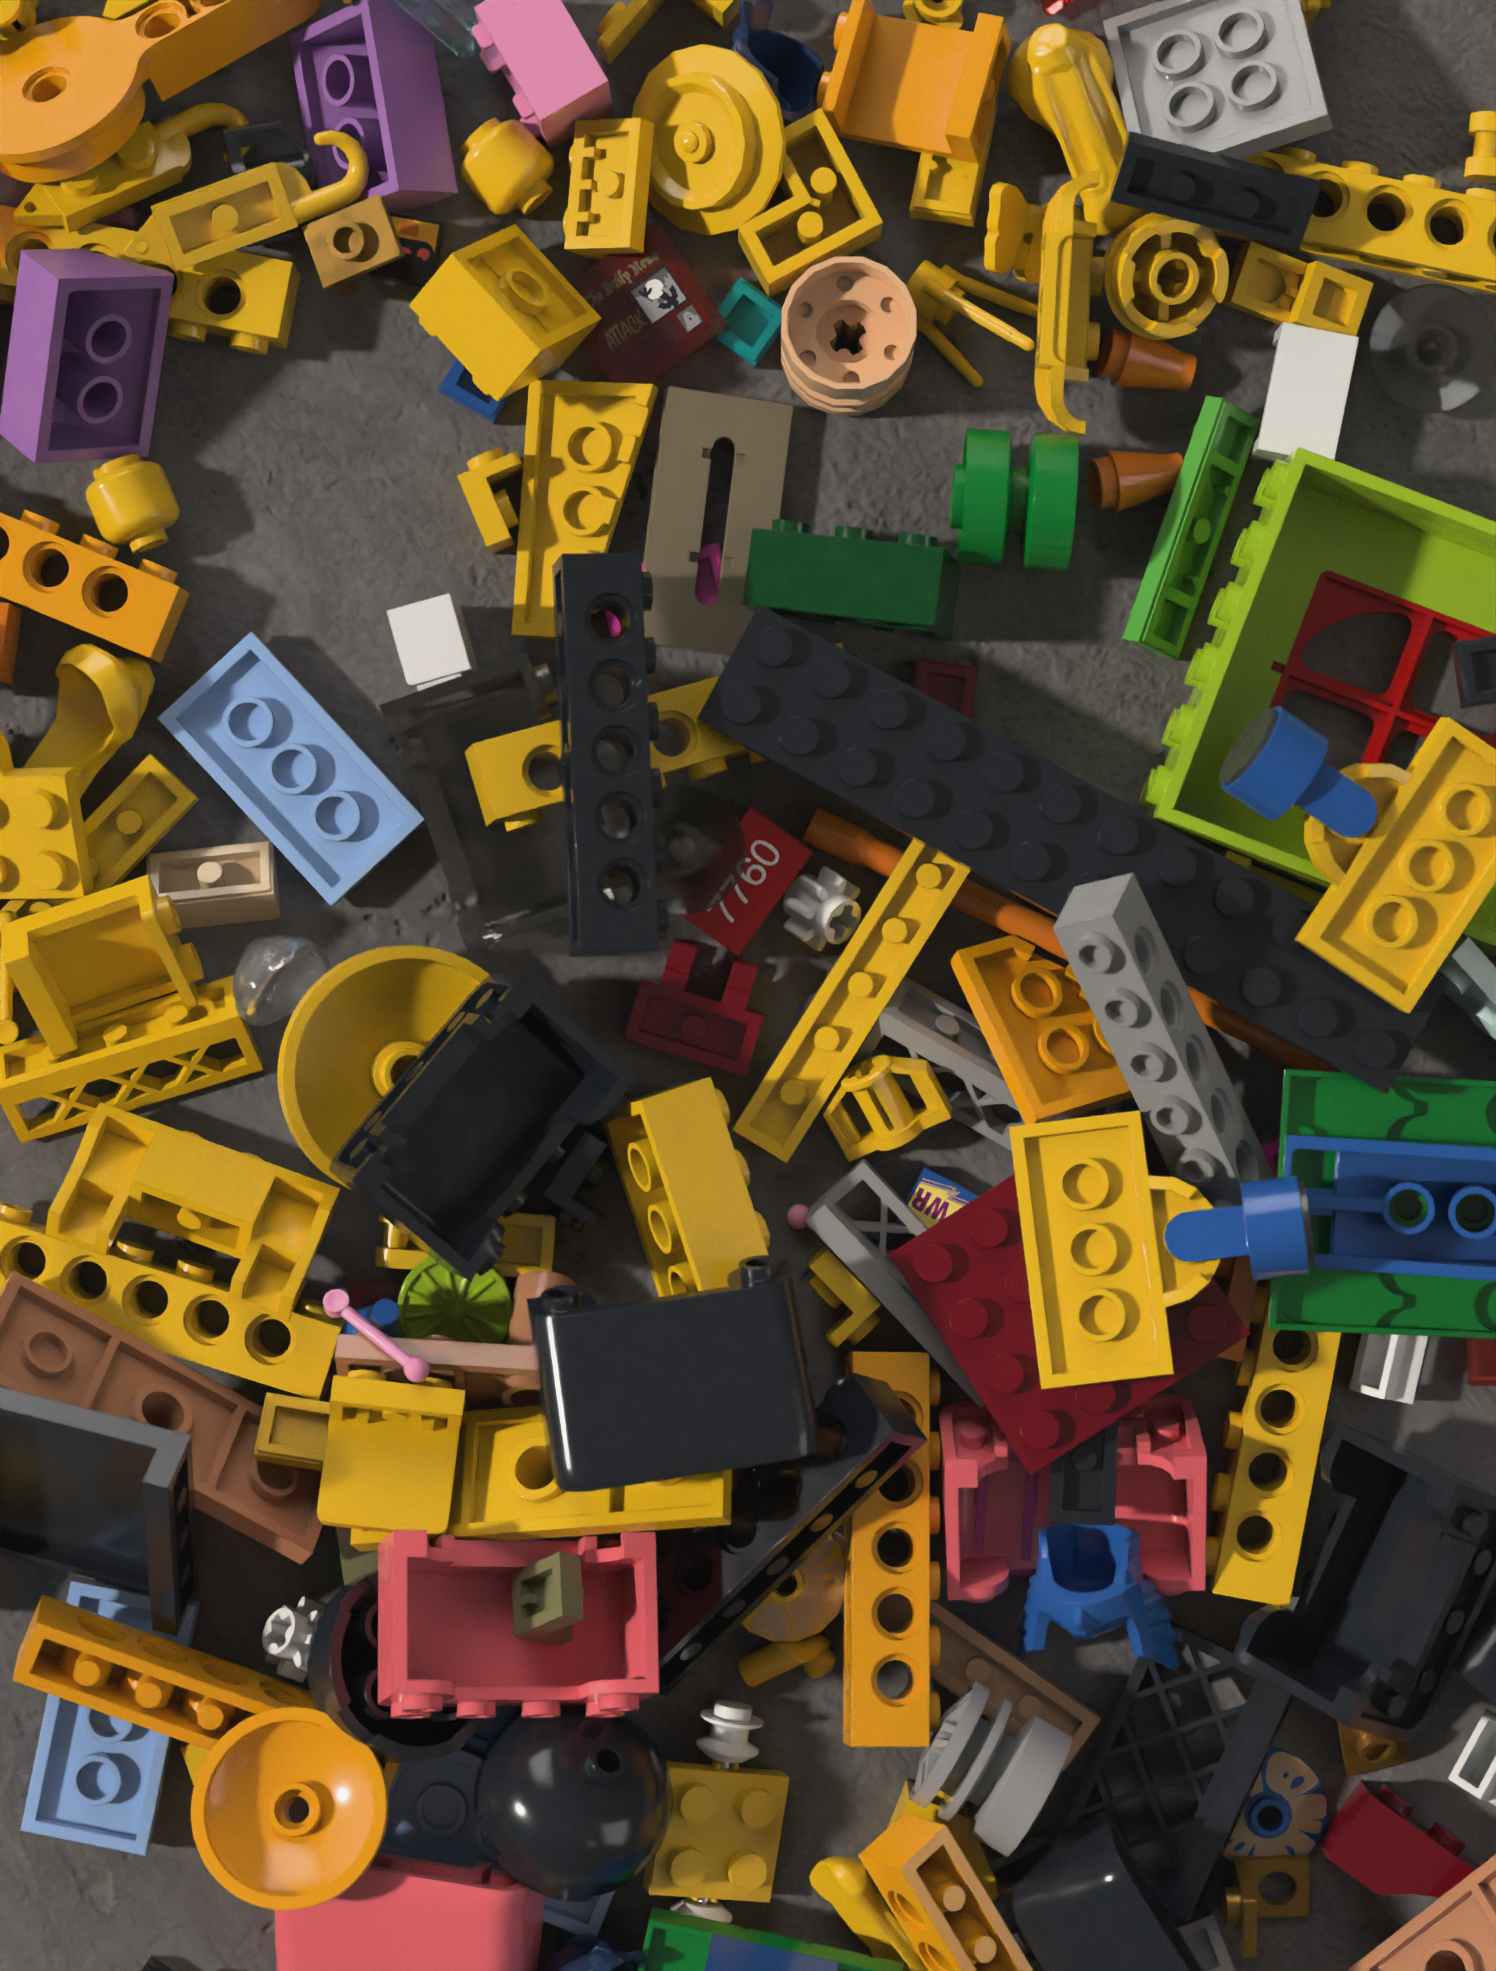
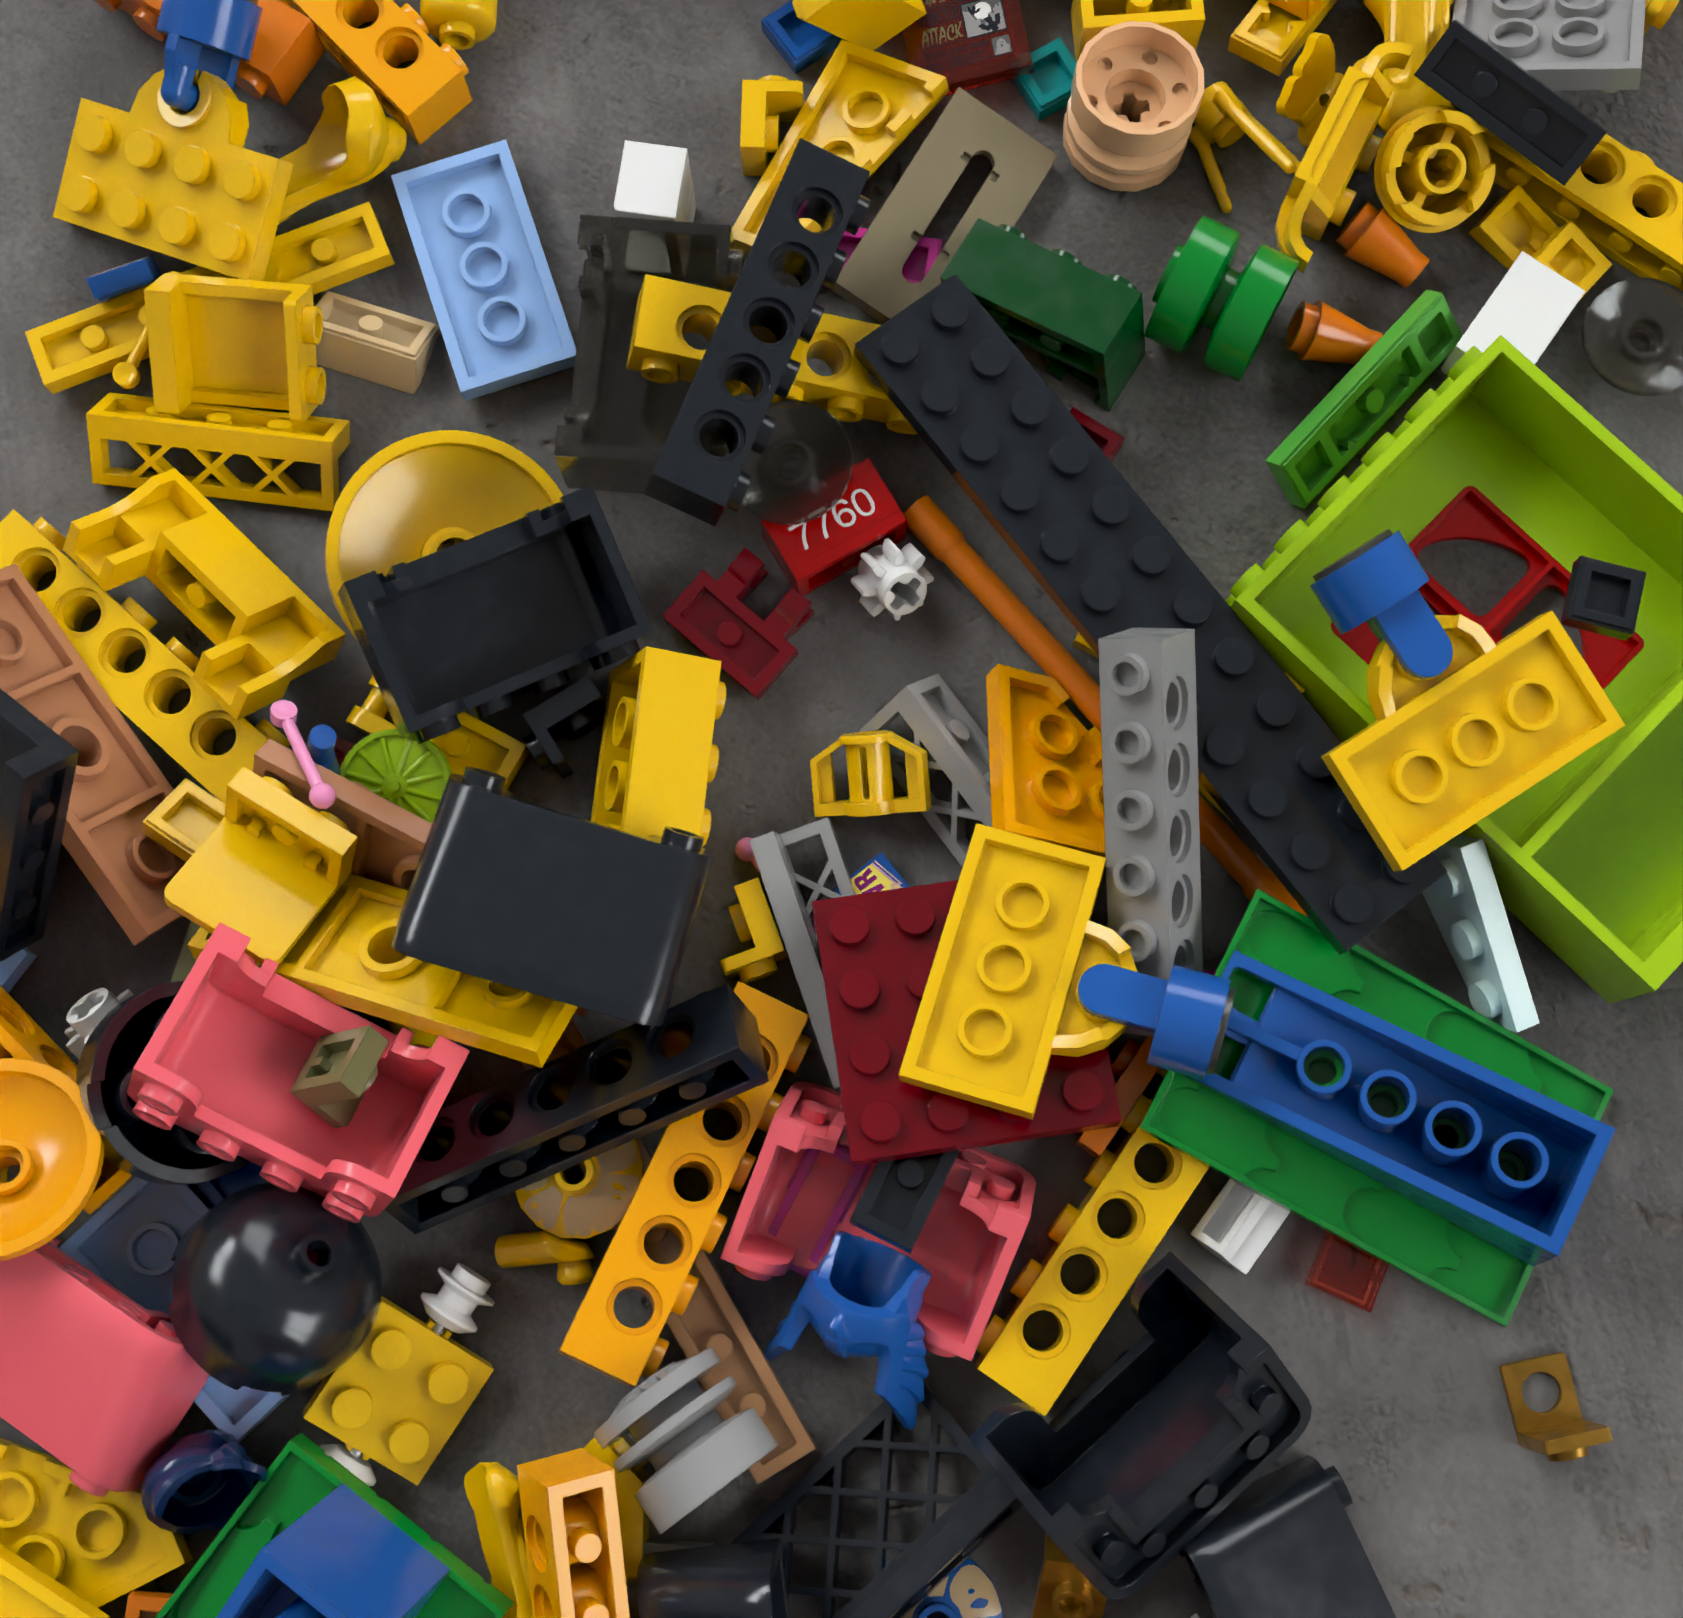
camera: 25 degrees right, 10 degrees down
clear hat [233,935,331,1026] -> none
yellow plate [732,839,971,1163] -> none

